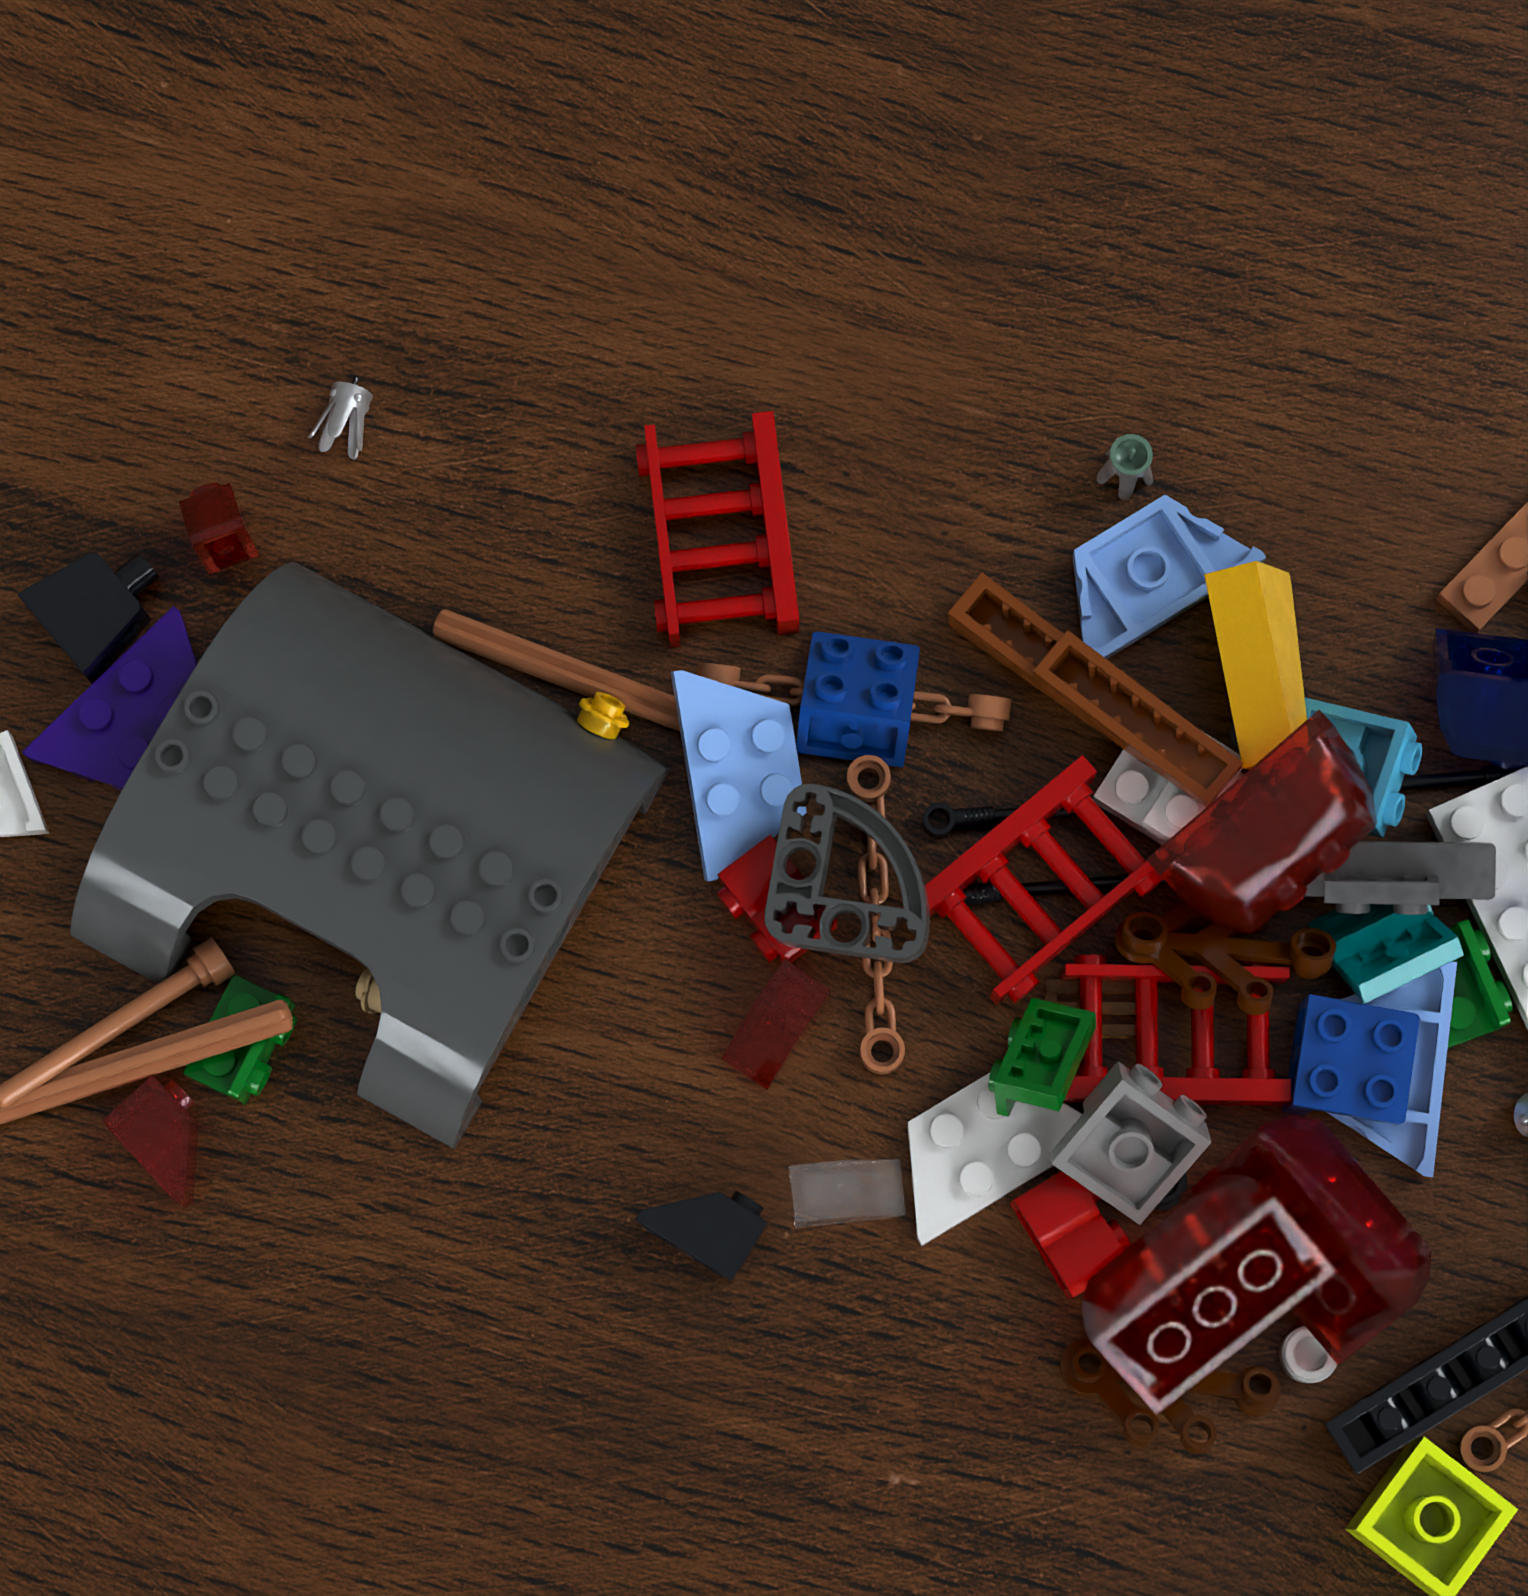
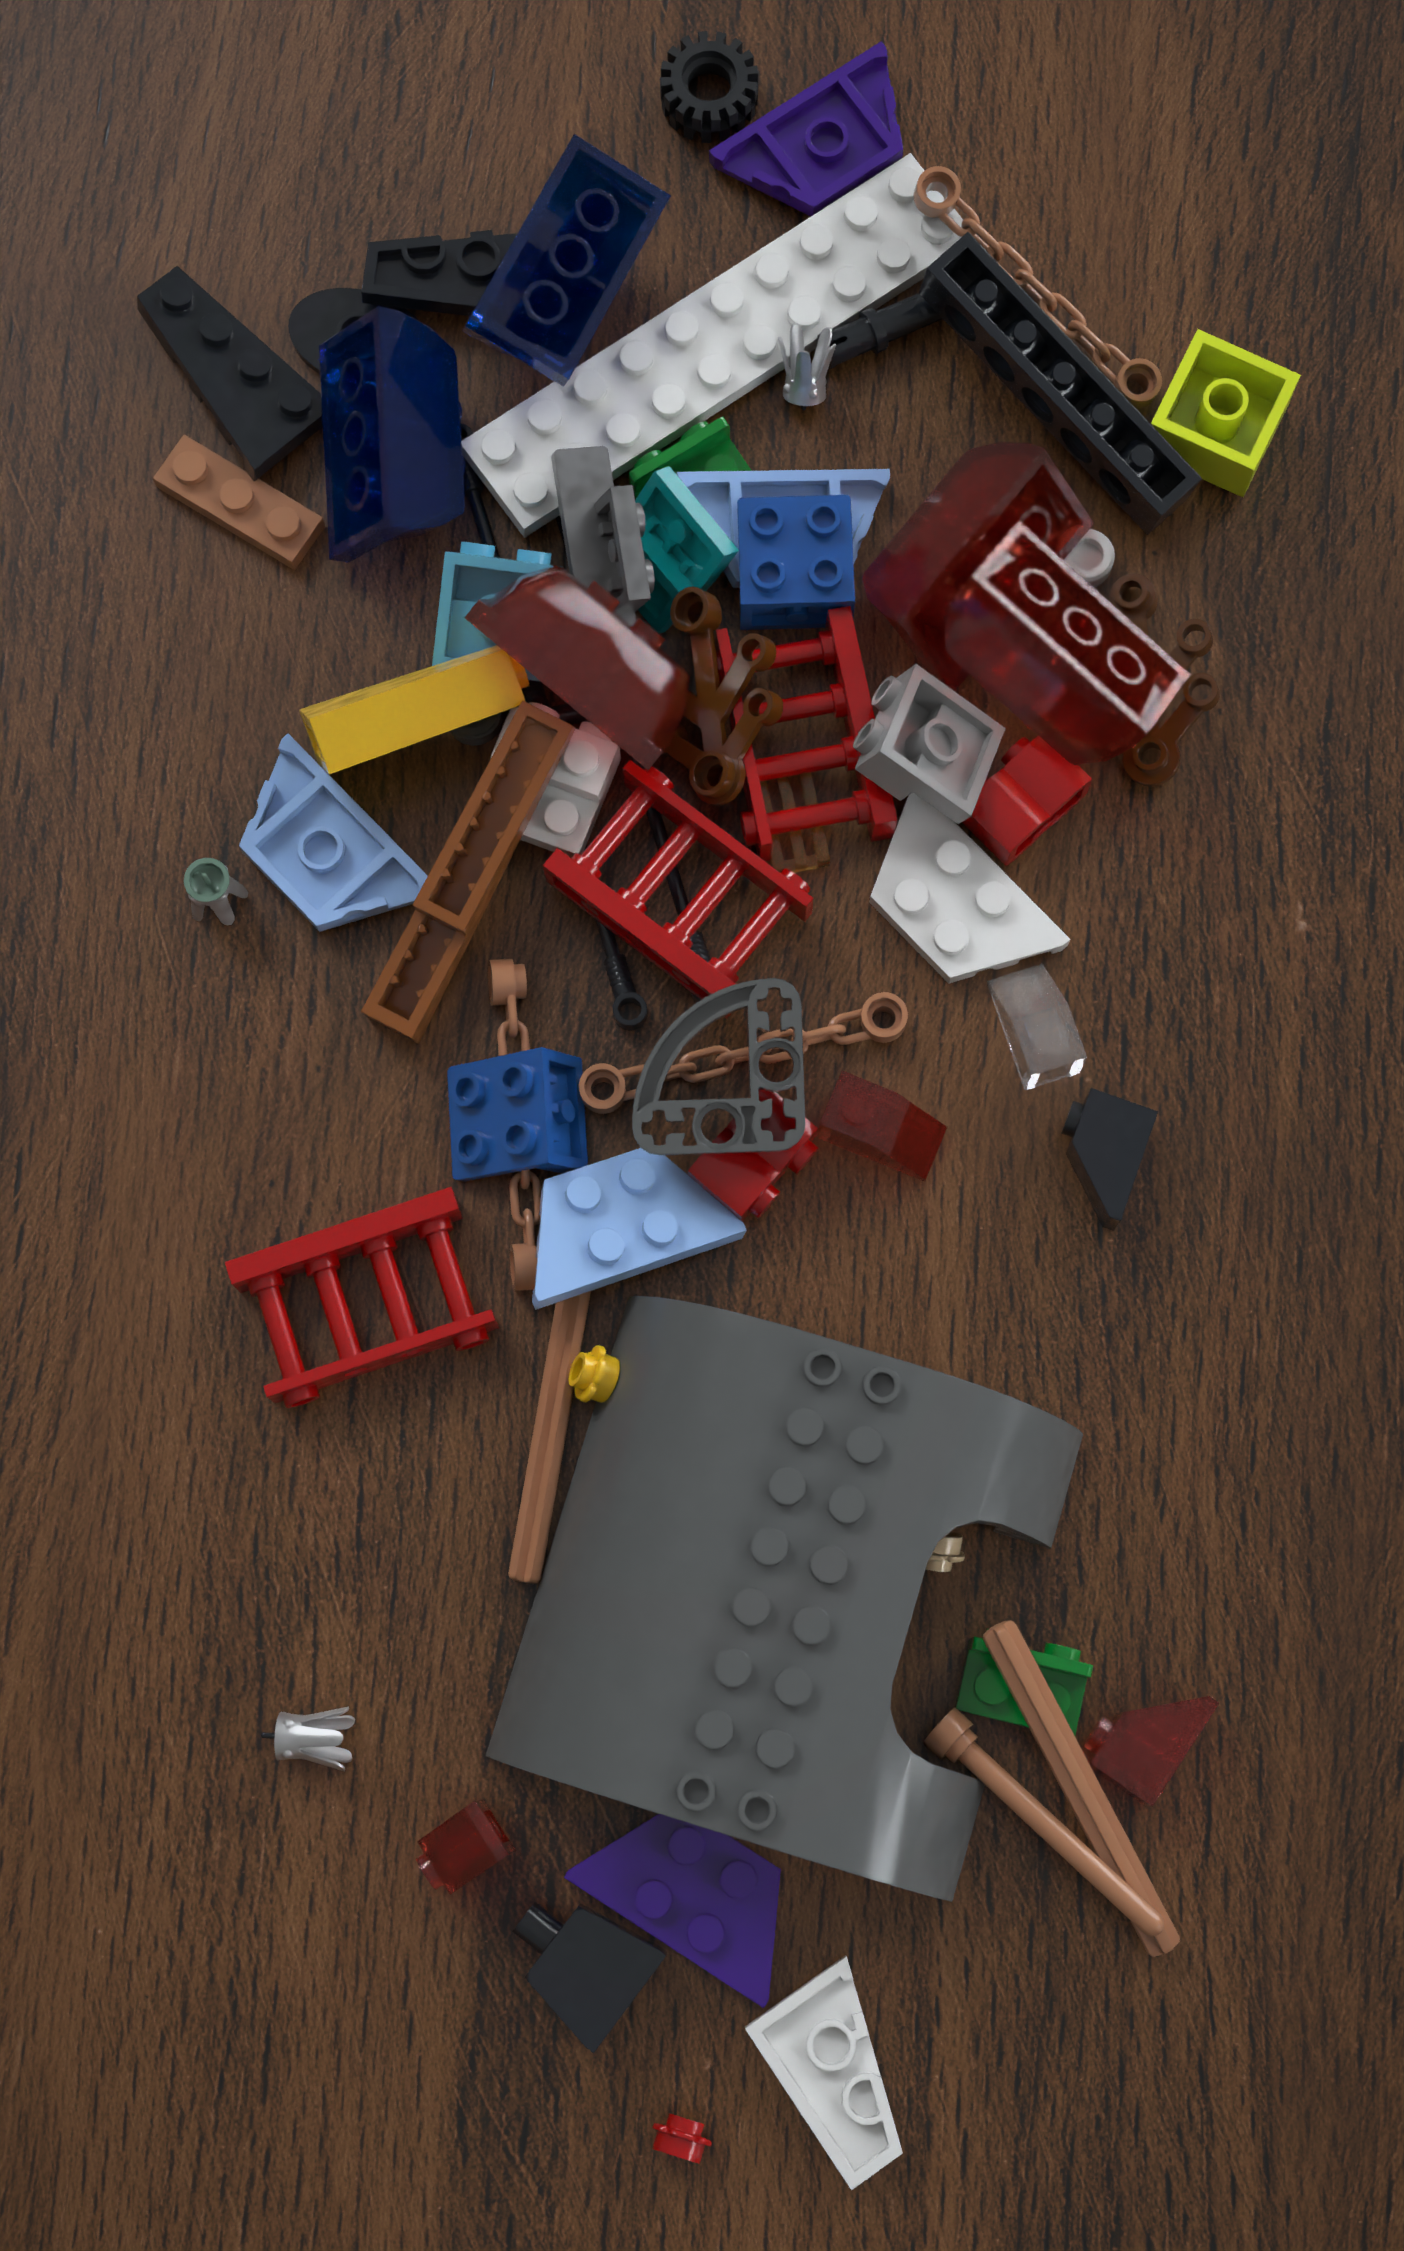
camera: 100 degrees left, 0 degrees up
green bracket [988,997,1096,1117] -> none

